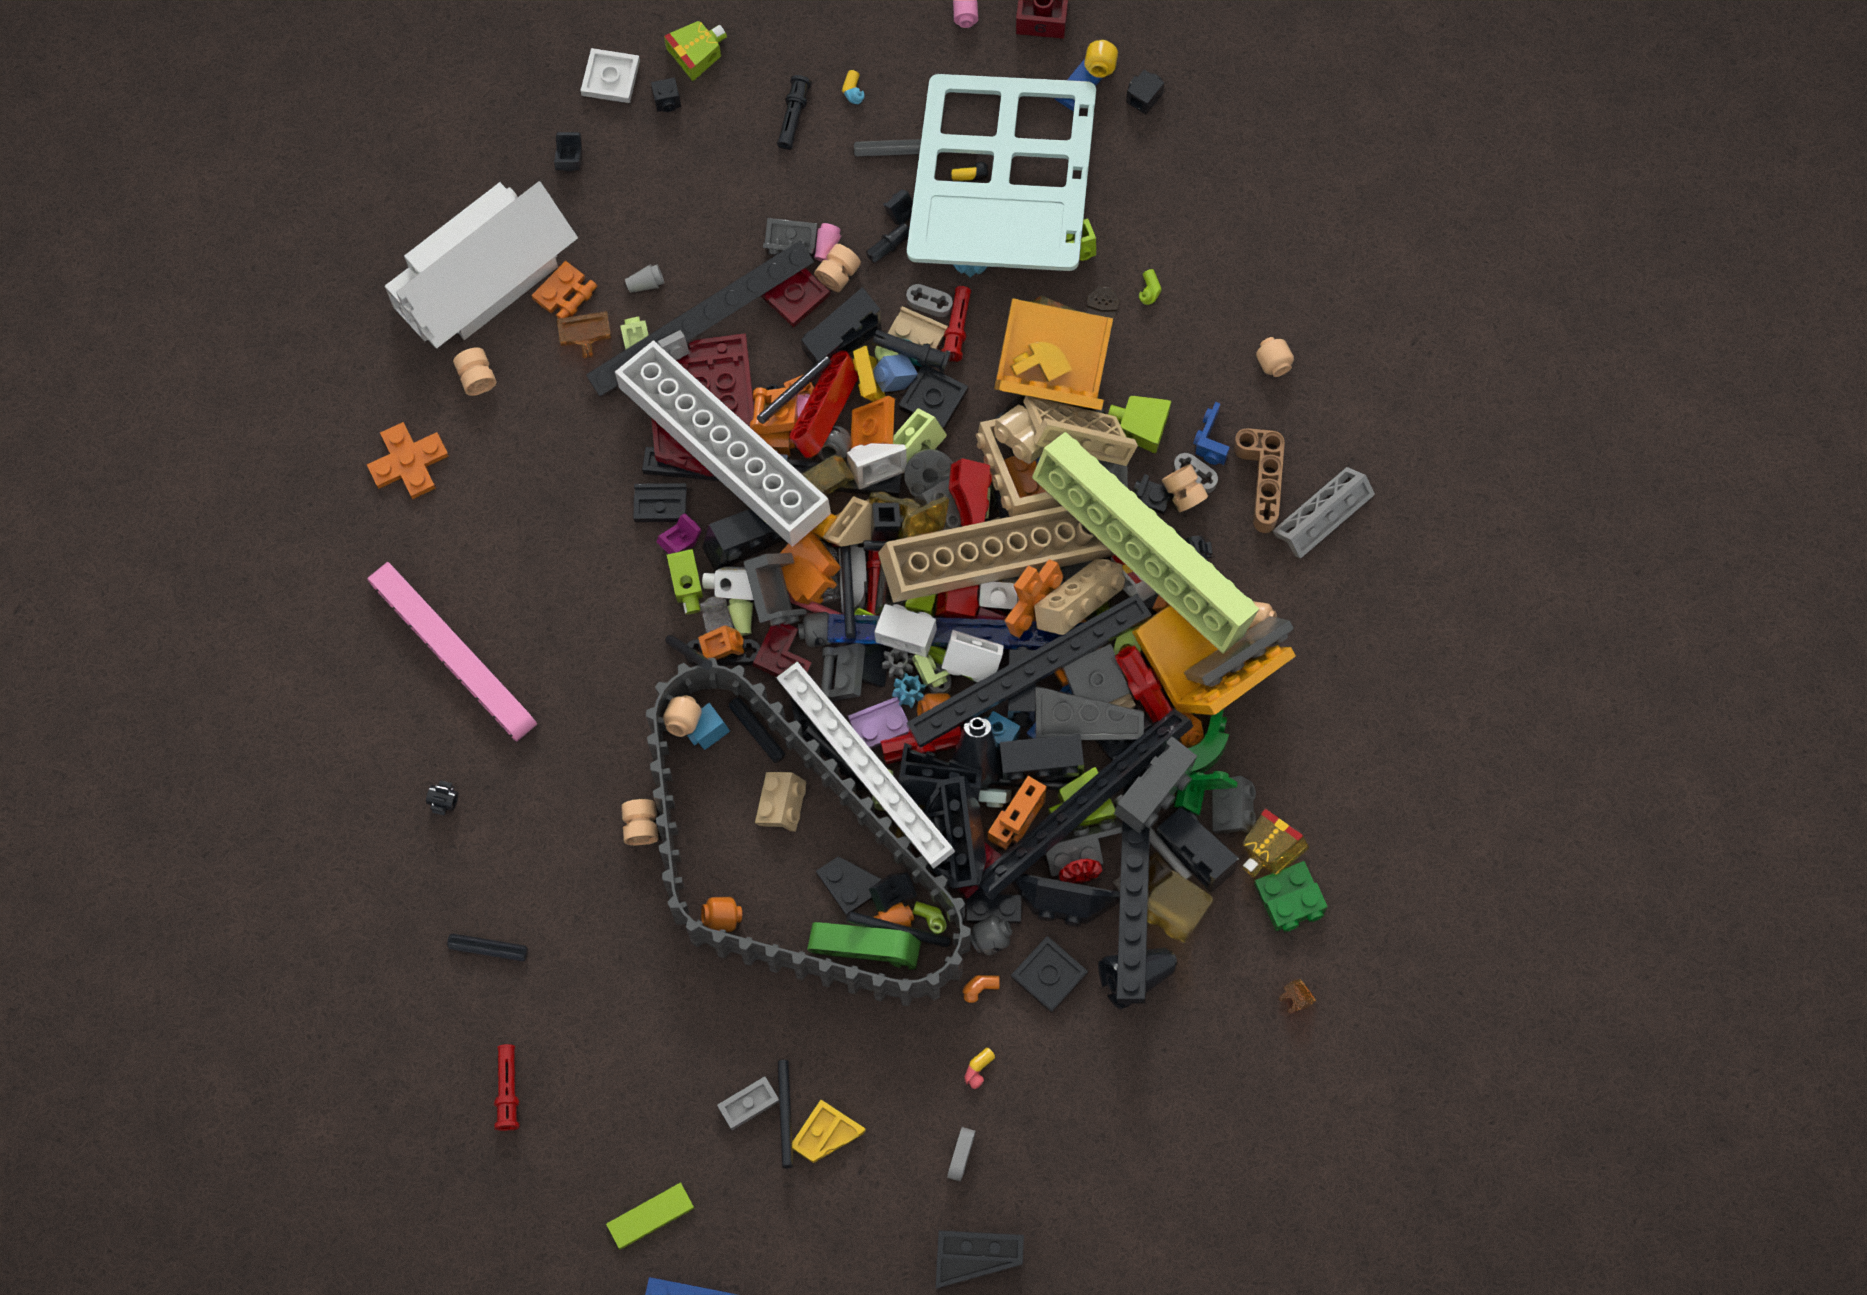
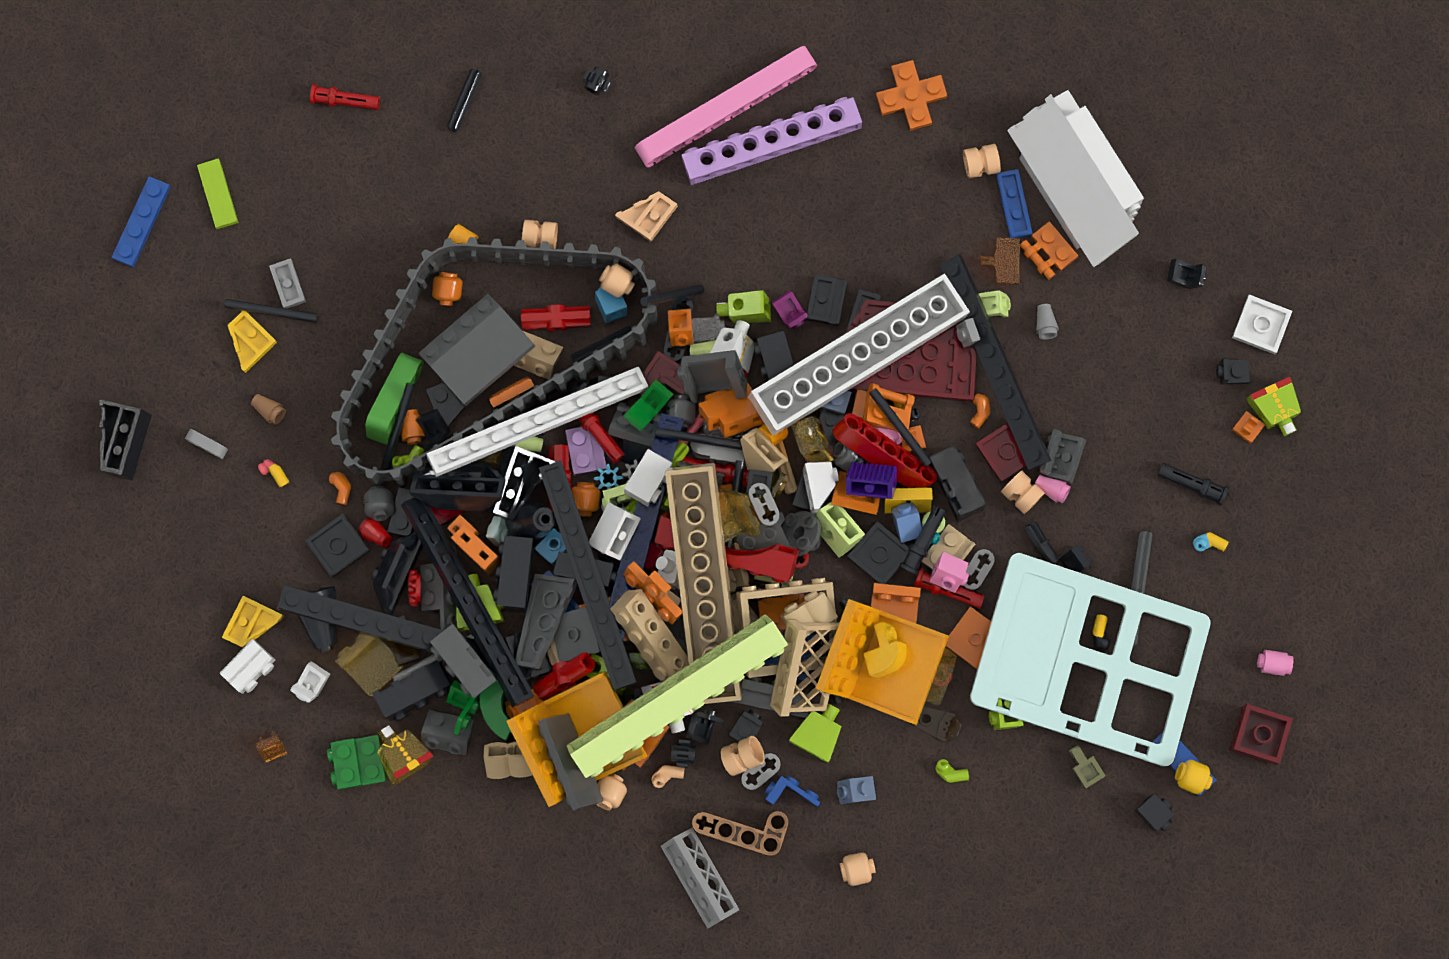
camera: 105 degrees right, 10 degrees up
none -> white brick [220,639,275,694]
none -> yellow wing [222,596,284,648]
none -> medium nougat cone [251,394,286,424]
none -> white bracket [290,661,330,702]
none -> red cone [359,518,393,548]
none -> dark grey slope [418,294,535,406]
none -> light orange brick [448,224,479,244]
none -> tan brick [484,741,533,779]
none -> orange plate [488,377,534,408]
none -> red piece [521,305,591,331]
none -> red pin [577,412,626,464]
none -> light nougat wing [615,191,678,242]
none -> green bracket [624,380,673,431]
none -> light nougat arm [652,765,685,788]
none -> lavender brick [682,97,862,185]
none -> light grey beam [748,483,780,526]
none -> sand blue bracket [837,776,876,805]
none -> dark purple brick [846,461,897,499]
none -> orange bracket [871,583,921,623]
none -> bright pink brick [929,552,969,593]
none -> orange plate [945,607,991,669]
none -> orange arm [970,393,991,429]
none -> blue tile [996,169,1033,240]
none -> olive plate [1068,745,1105,789]
none -> orange tile [1232,411,1265,444]

